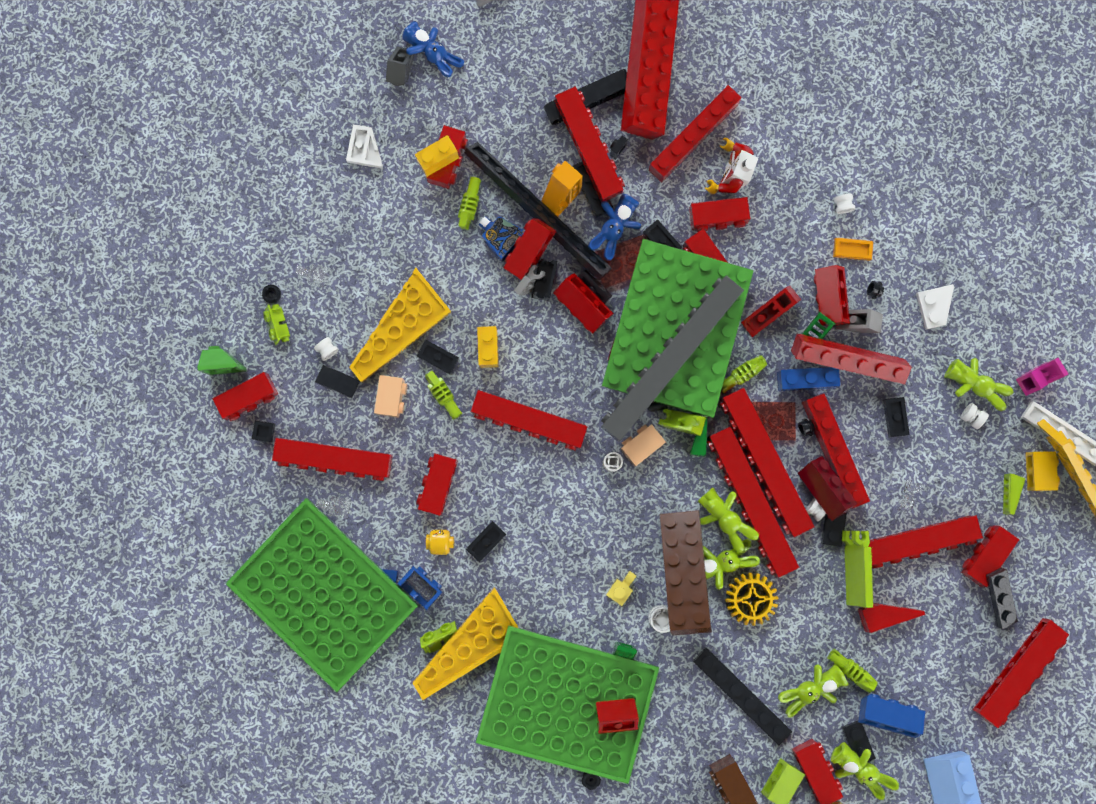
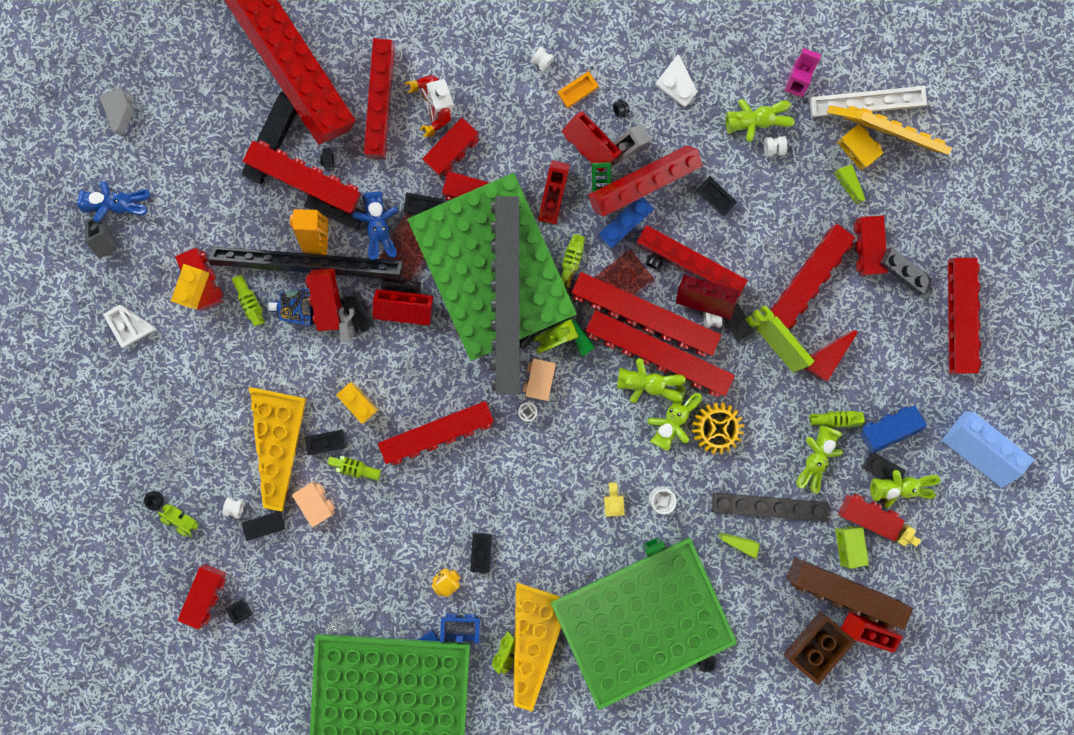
camera: 45 degrees left, 5 degrees up
bright green slope [197,346,247,375] -> none
red brick [272,438,393,481] -> none
red brick [416,453,458,516] -> none
red panel [596,698,639,734] -> none
reddish brown brick [660,510,712,636] -> none
none -> lime slope [718,532,760,558]

